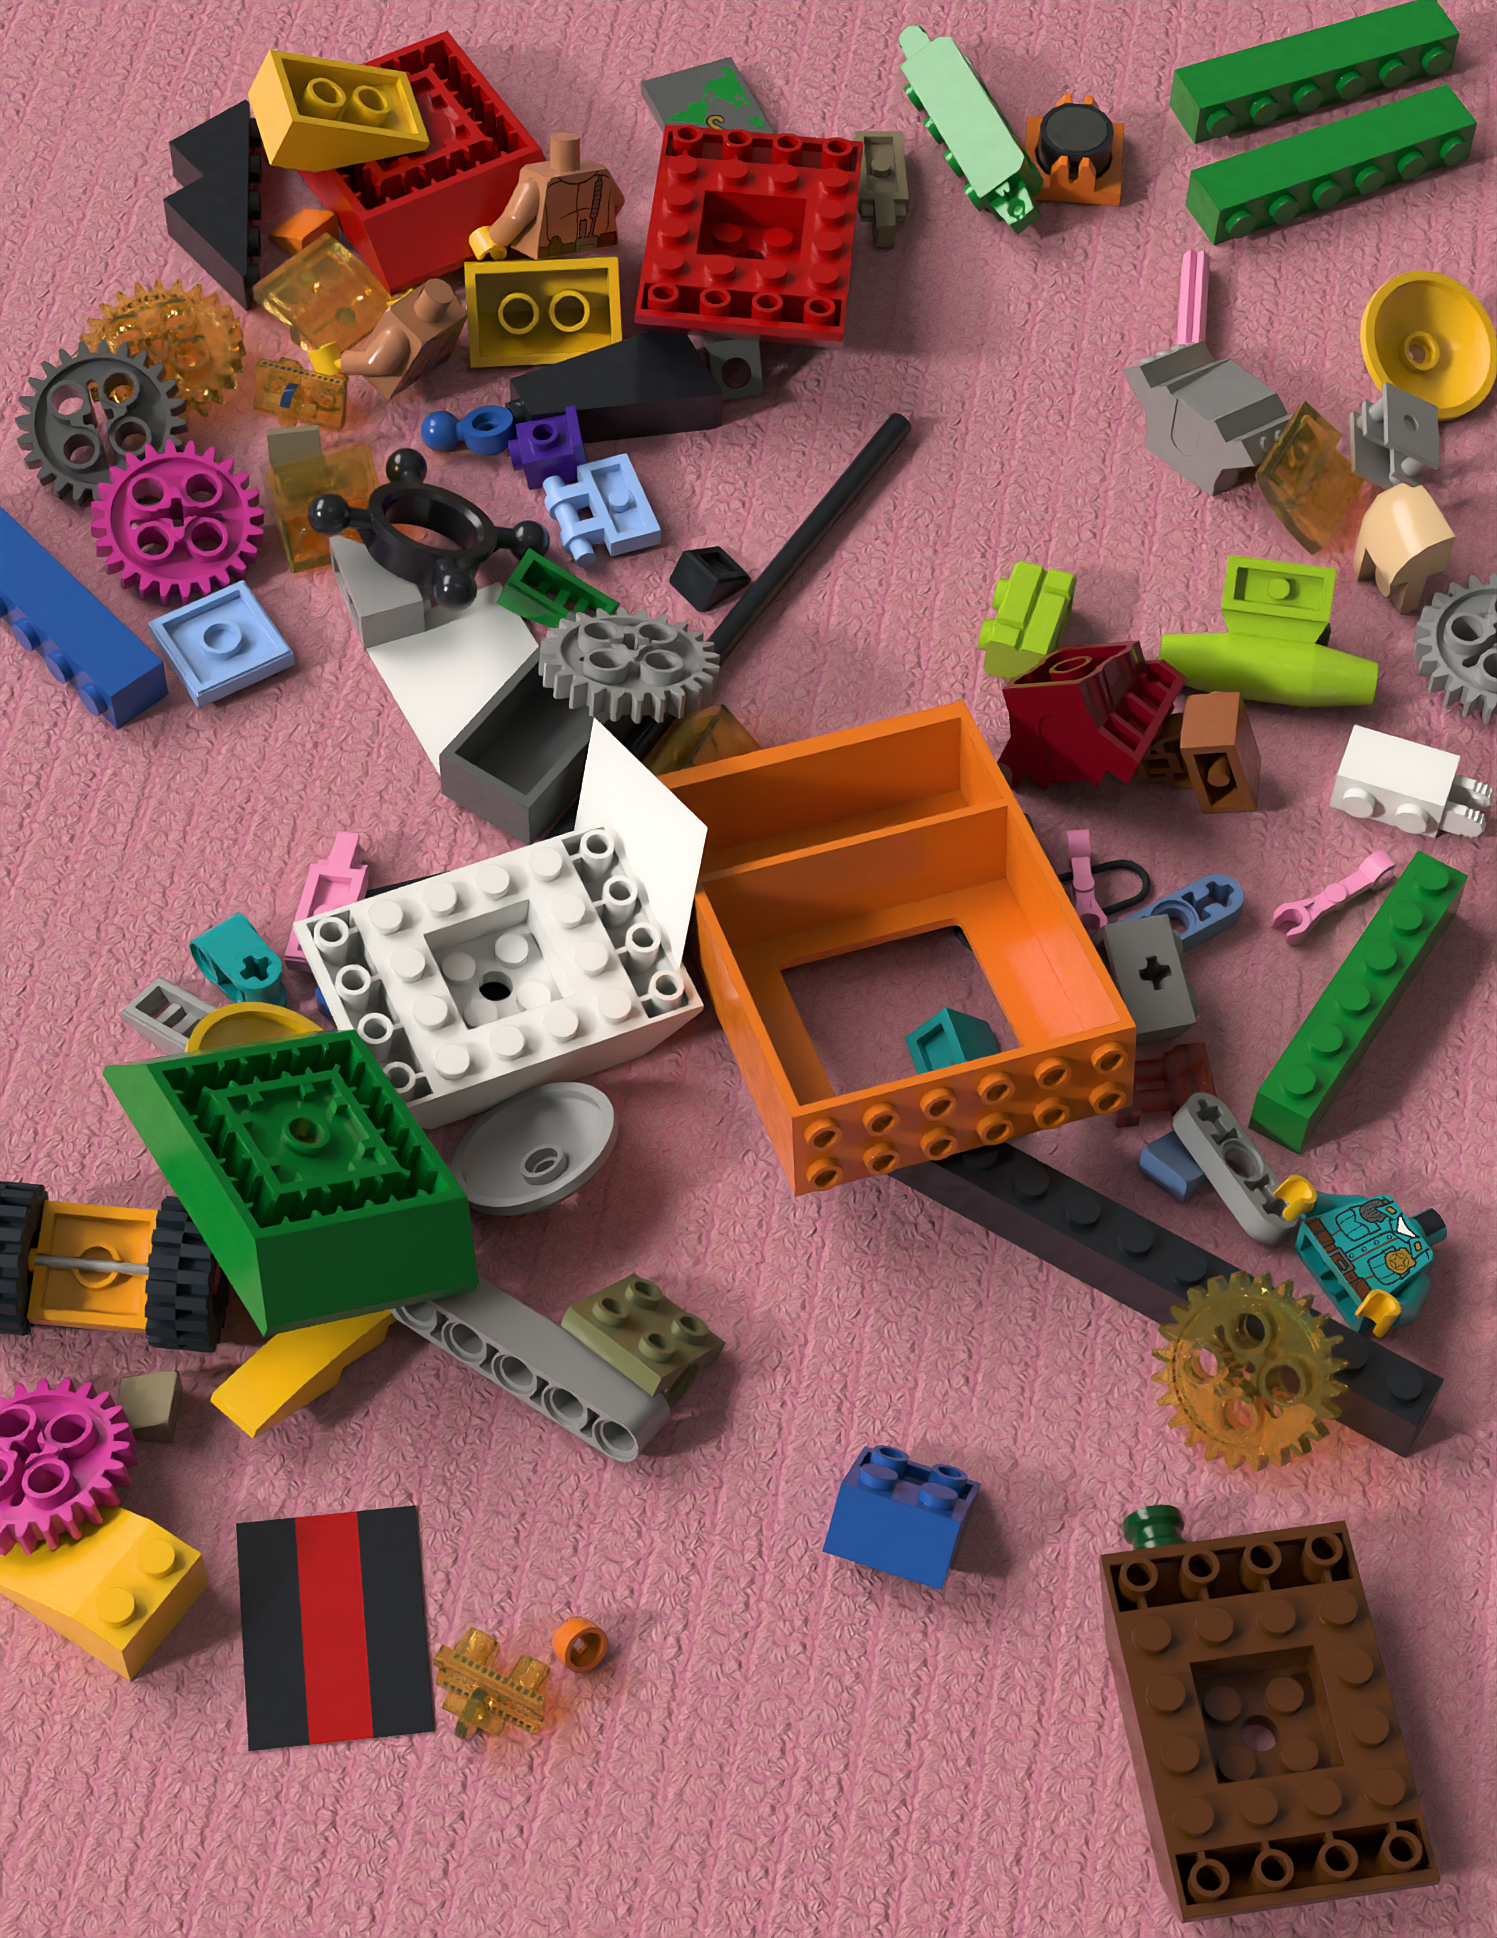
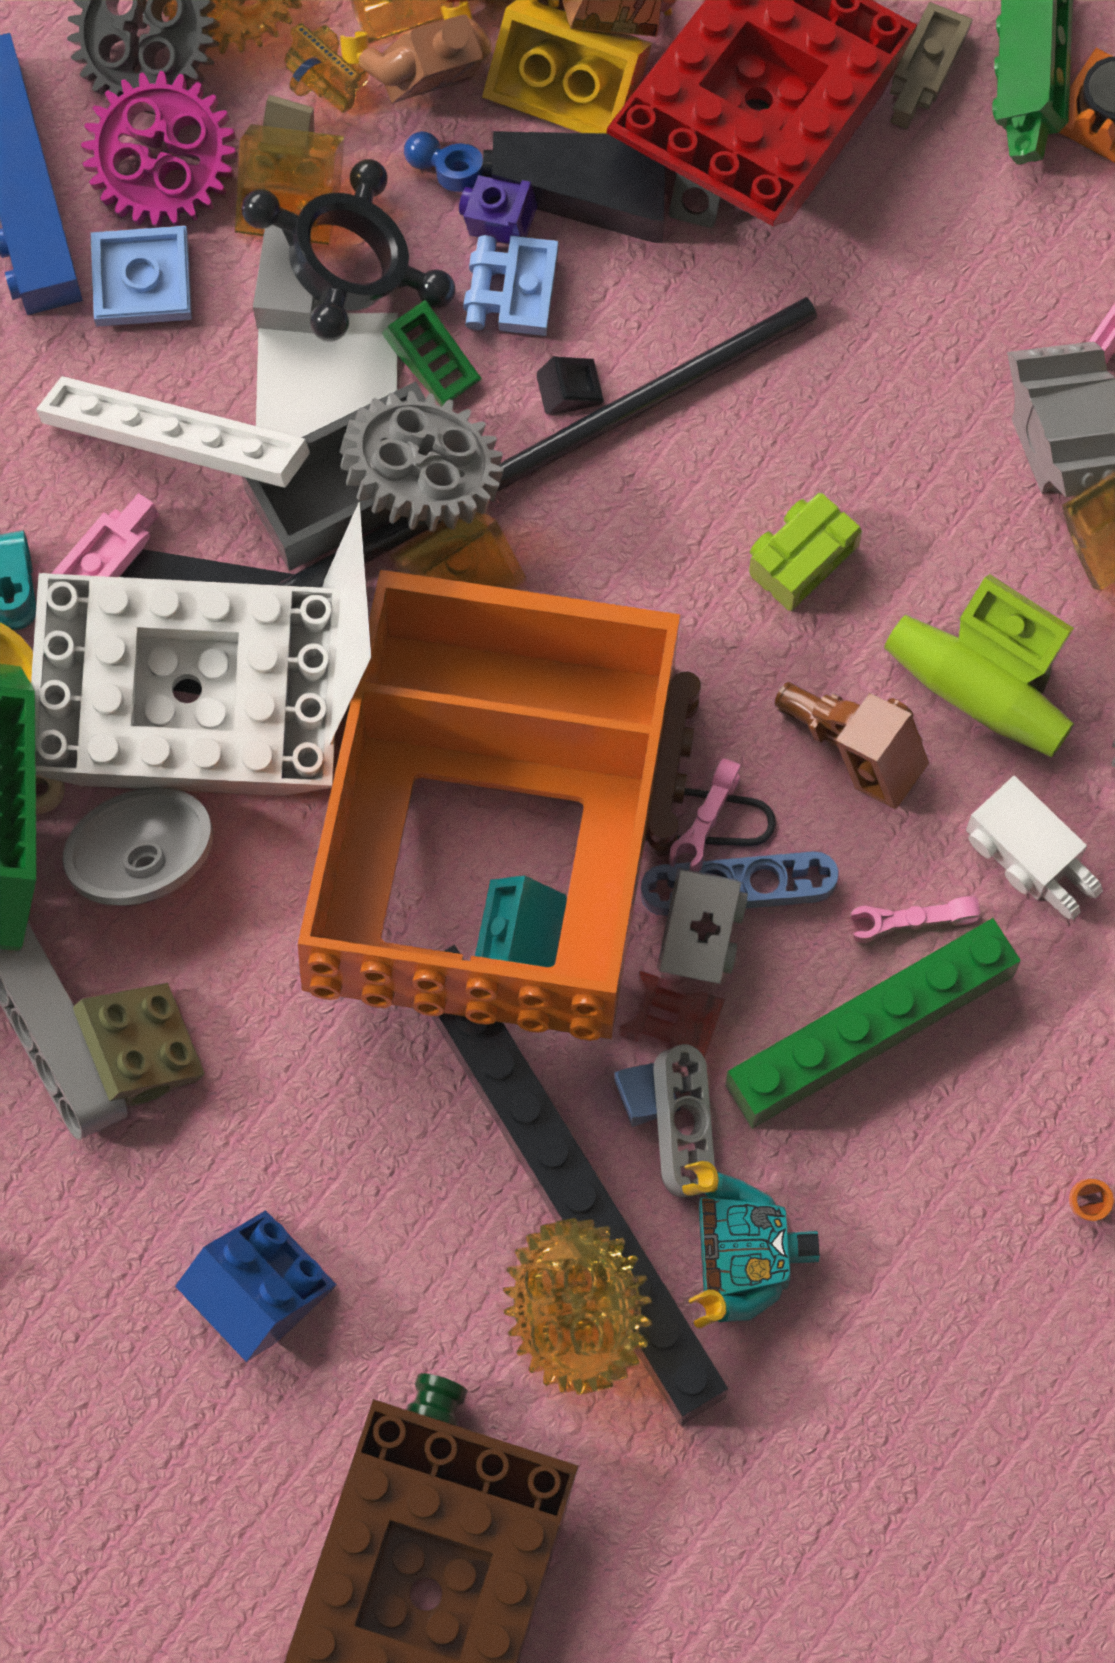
camera: 30 degrees right, 15 degrees up
dark red slope [997,640,1187,791] -> none
none -> white plate [36,376,310,488]

